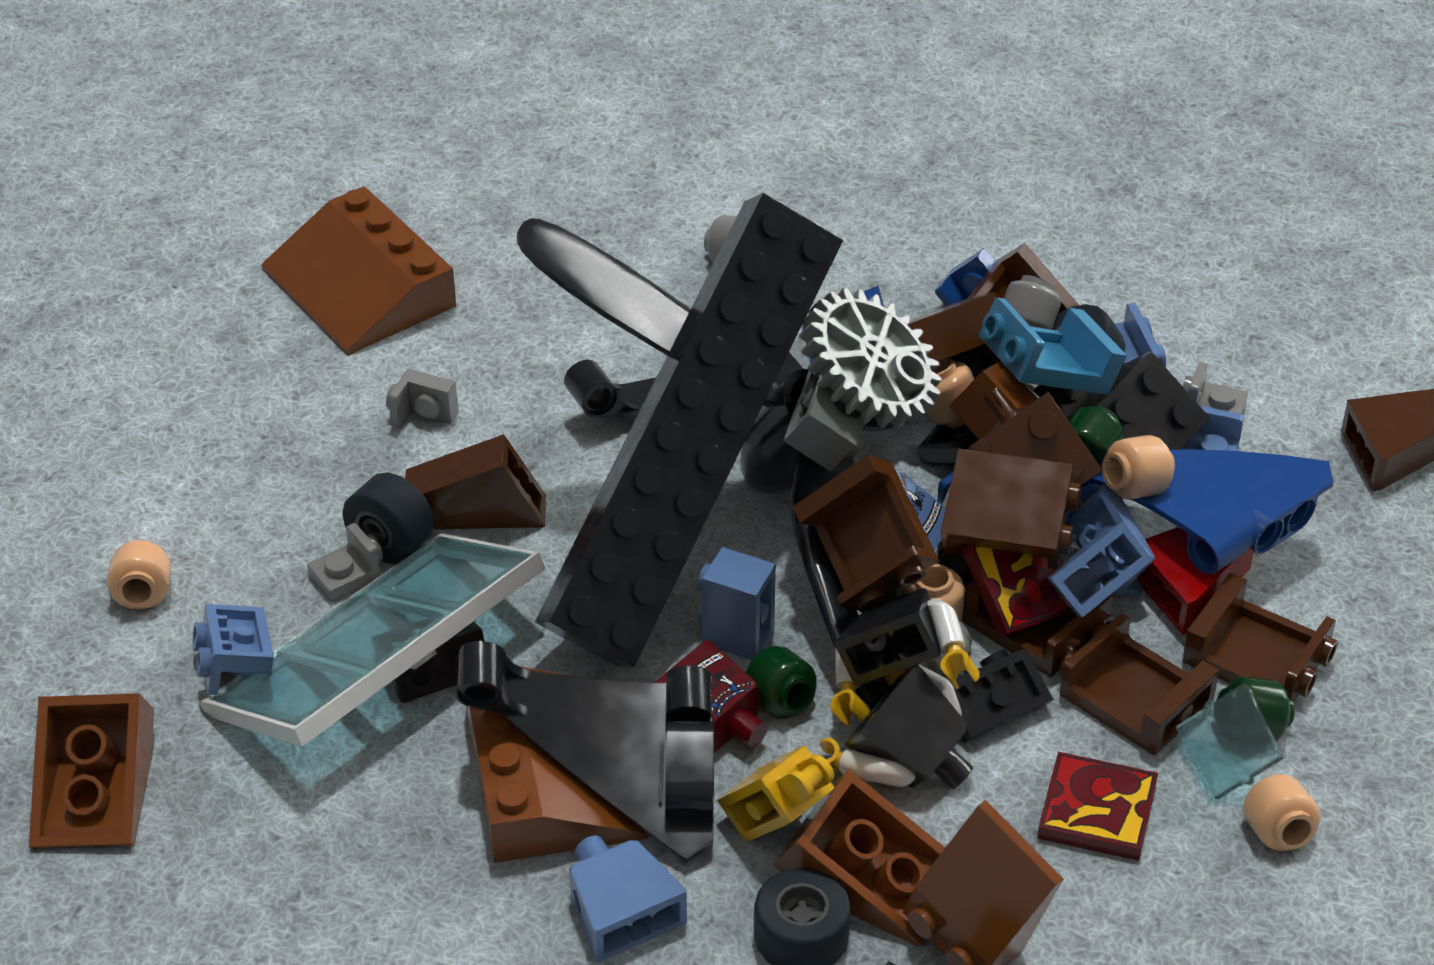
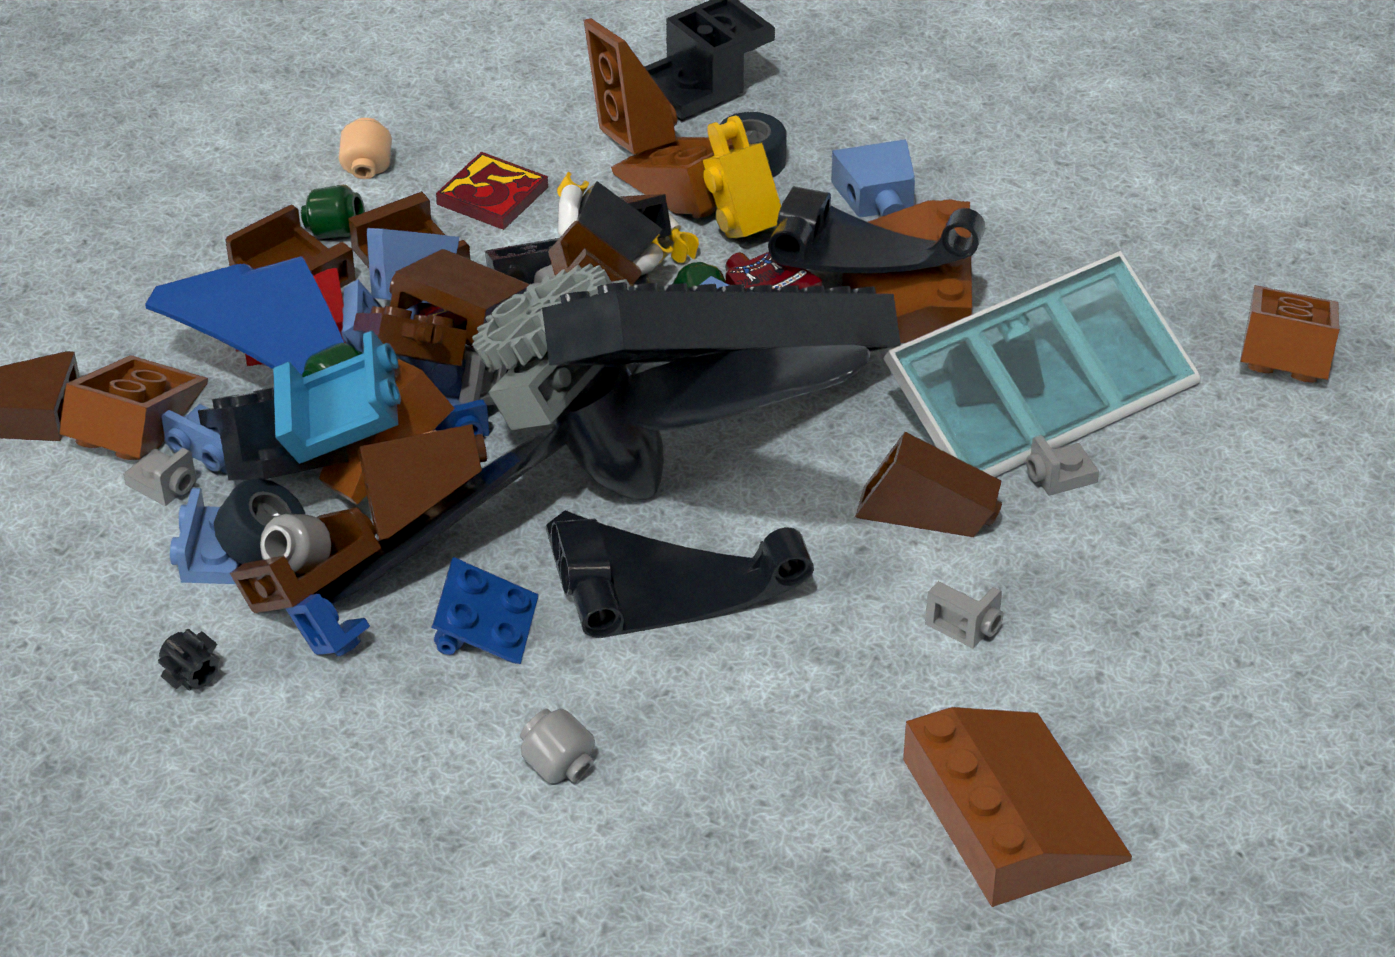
camera: 165 degrees left, 0 degrees up
light nougat head [107,540,171,610] -> none
medium blue bracket [192,604,274,695] -> none
black wheel [342,472,434,564] -> none
light nougat head [1102,435,1175,500] -> none
clear light blue piece [1176,683,1284,801] -> none
none -> dark orange slope [59,355,208,460]
none -> black gear [158,629,220,690]

